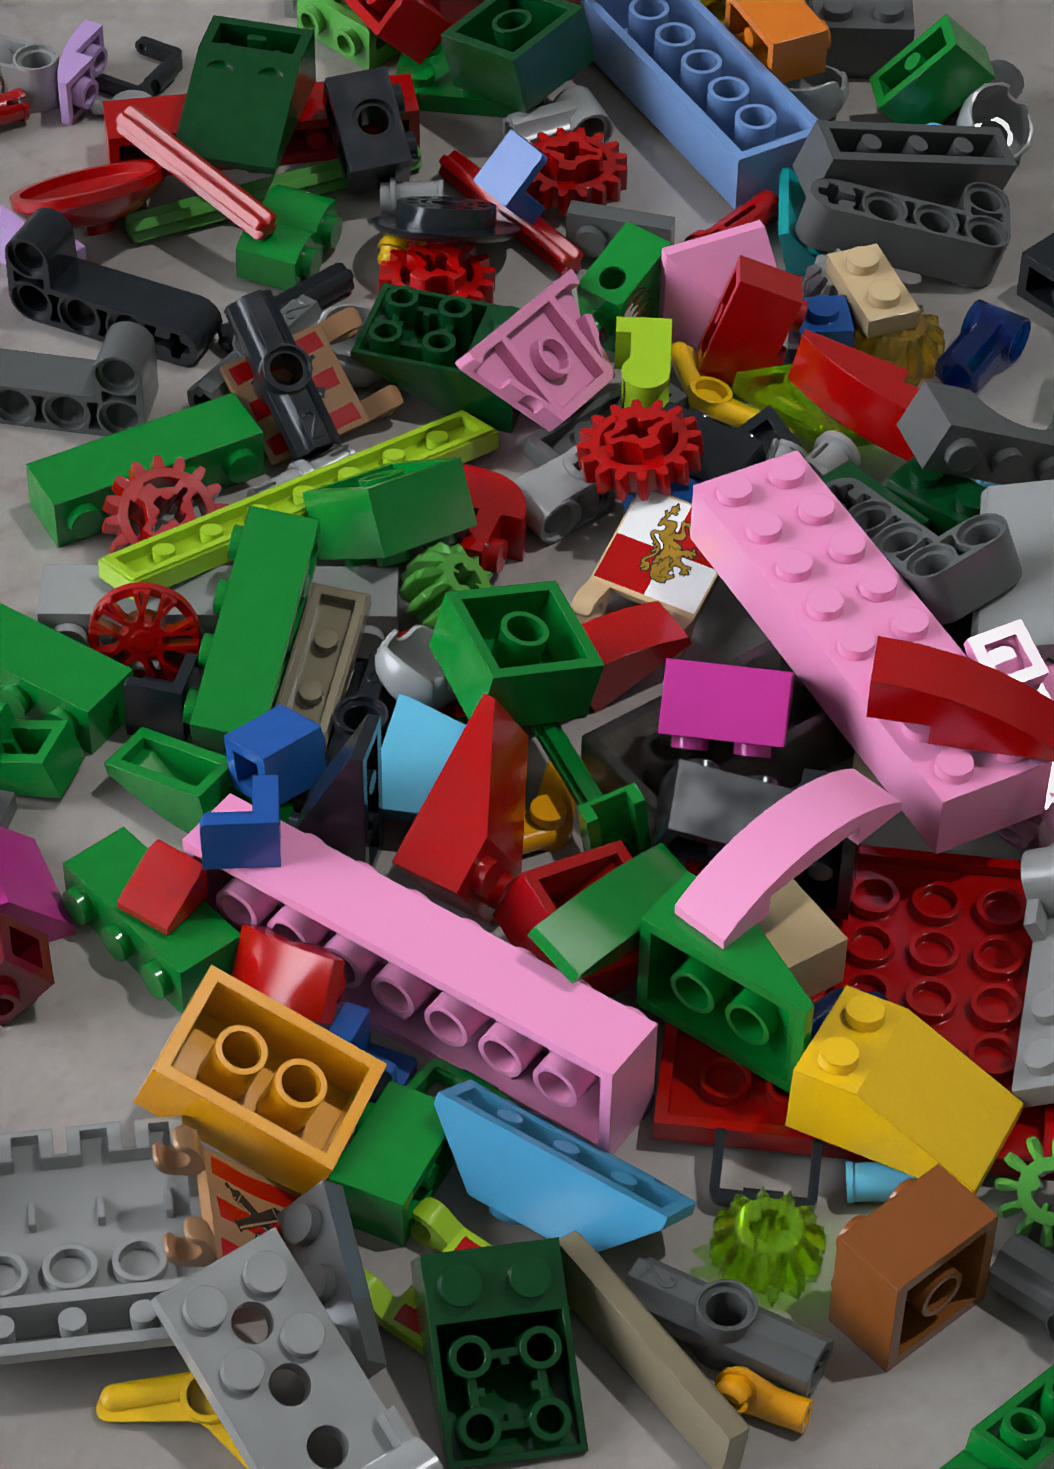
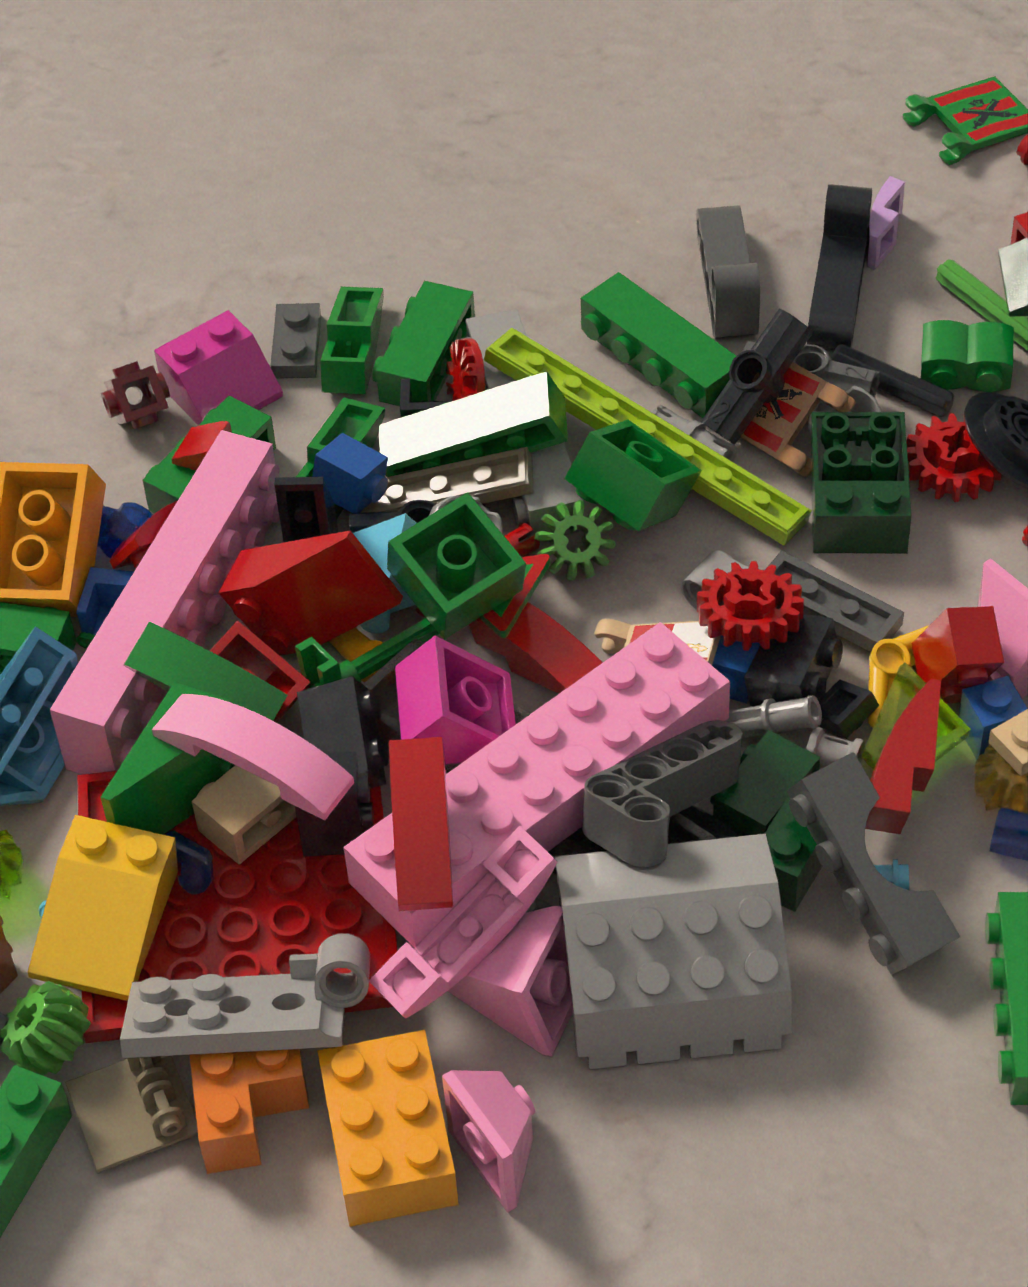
camera: 80 degrees right, 5 degrees up
red dish [9,159,167,236] -> none
red gear [102,455,228,553] -> none
axle [115,106,277,241] -> none
blue panel [200,775,281,869] -> none
red brick [452,463,526,574] -> none
bright pink wing [455,268,616,432] -> none
green torso [577,221,672,353] -> none
lime leg [614,316,672,409] -> none
black piece [709,1128,823,1219] -> none

